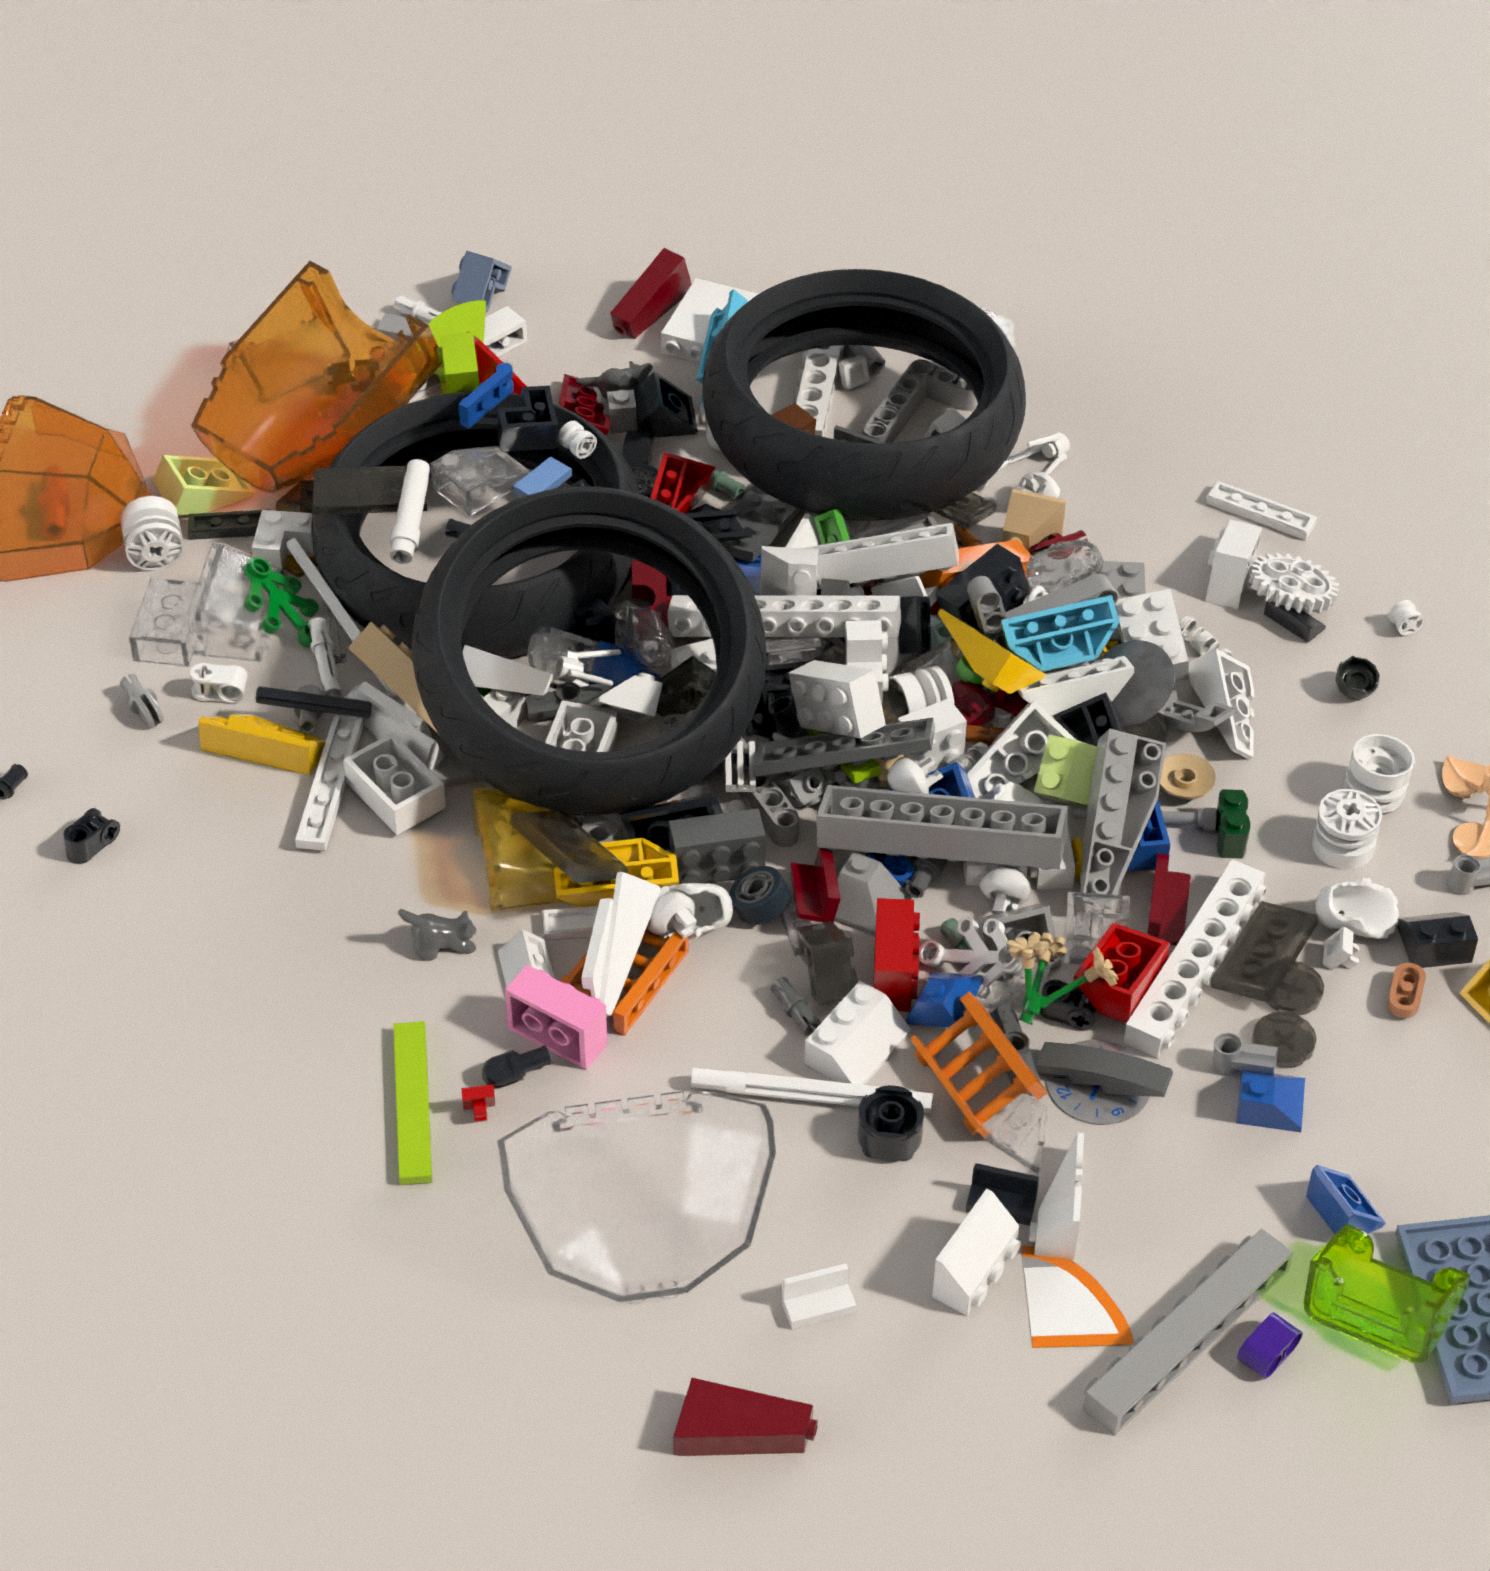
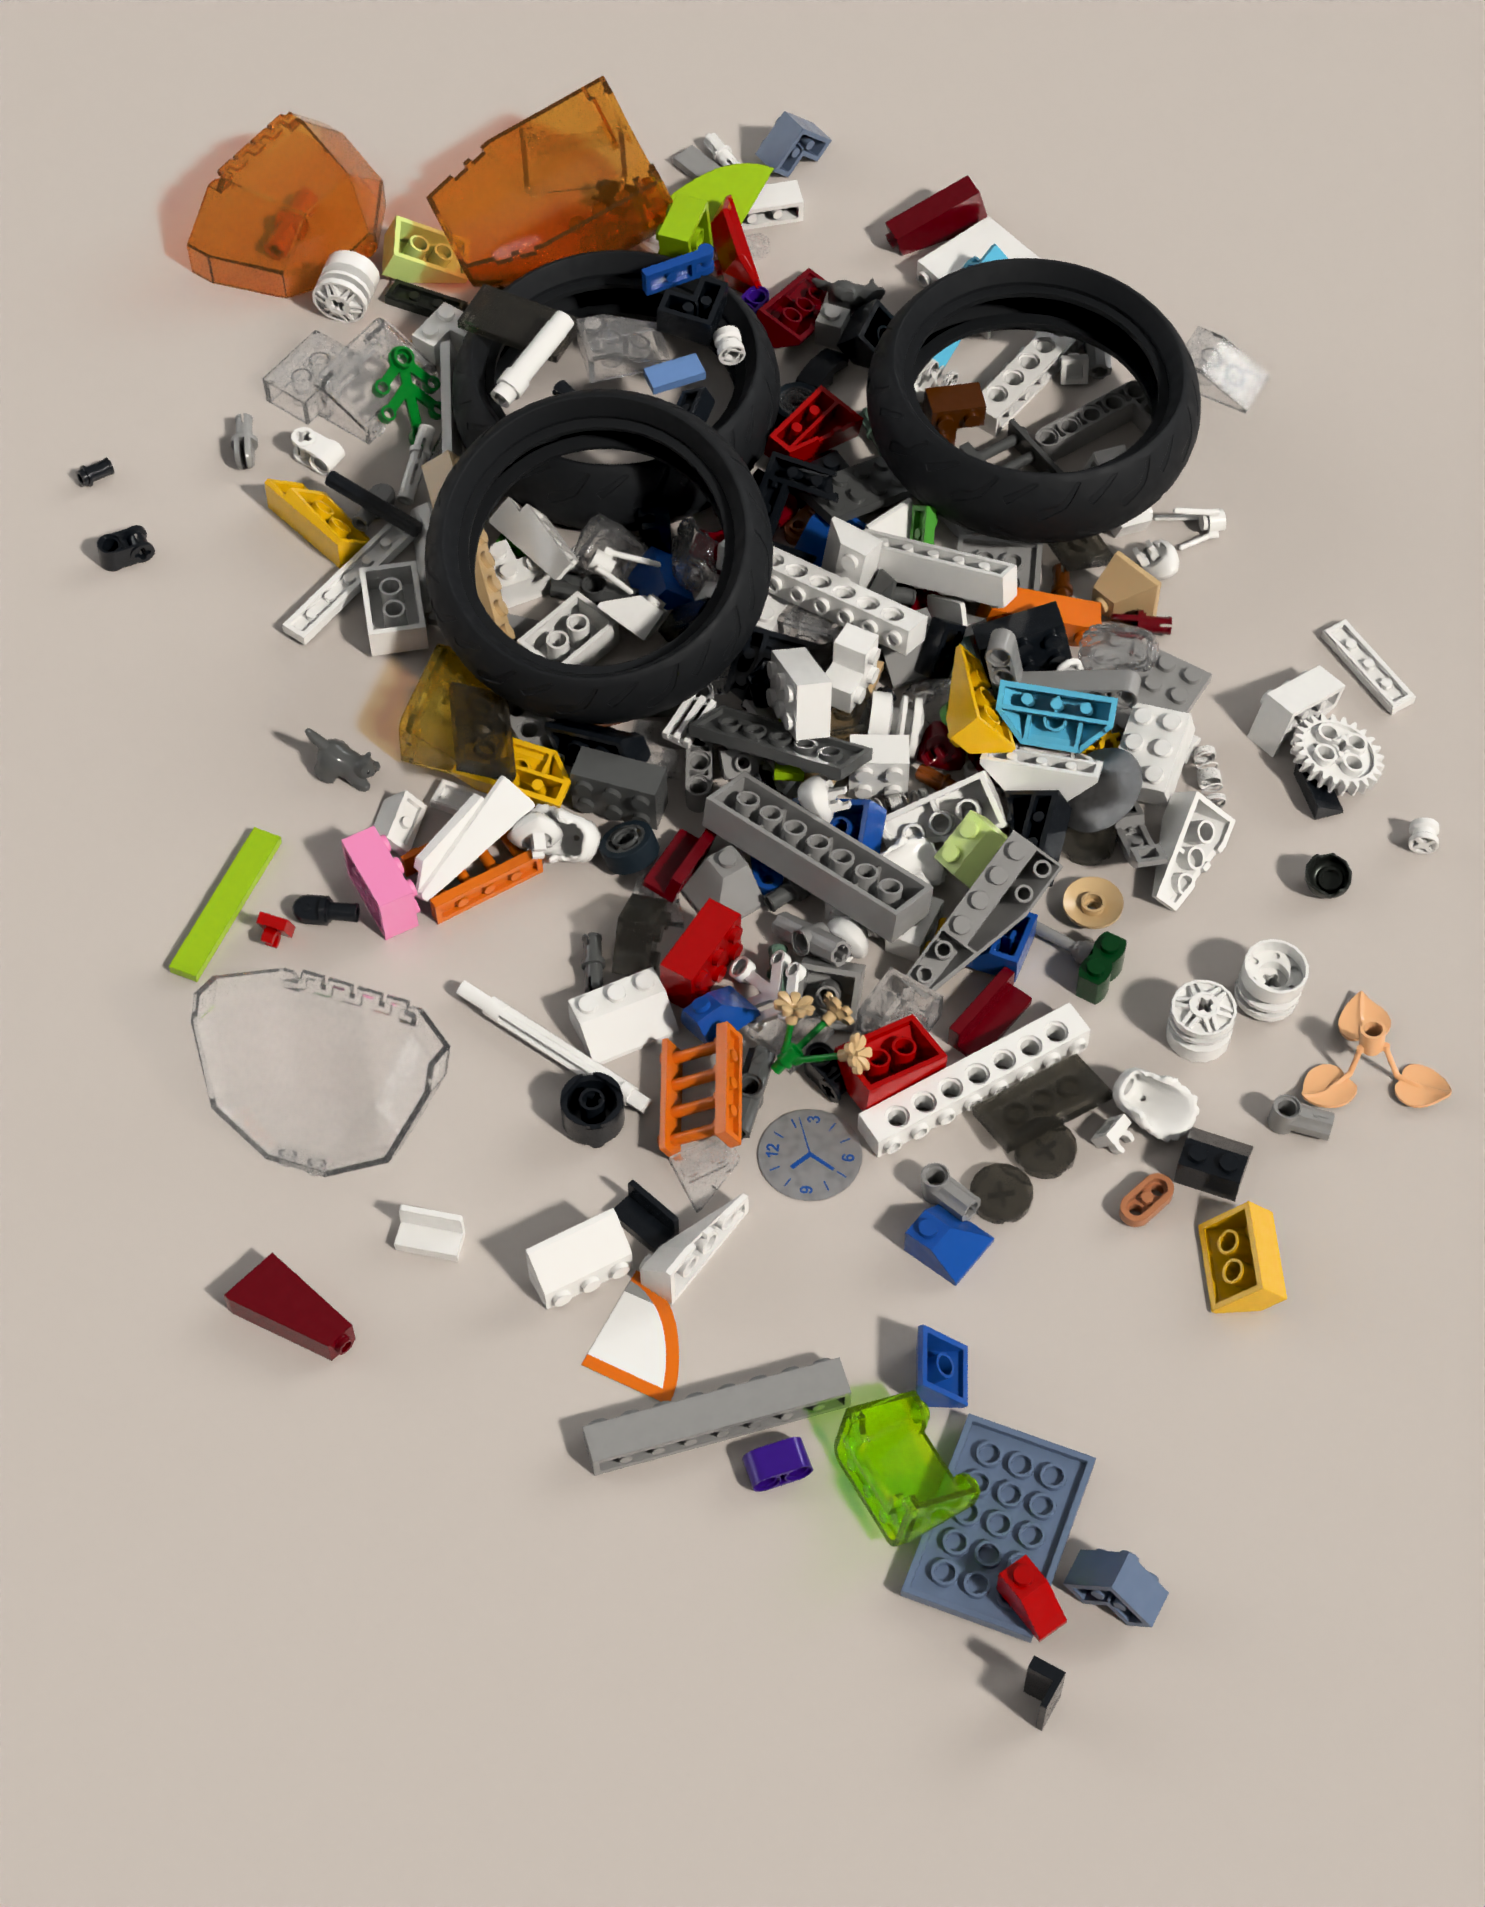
camera: 30 degrees right, 10 degrees up
dark grey slope [1035,1042,1173,1097] -> none
none -> light grey piece [772,912,851,967]

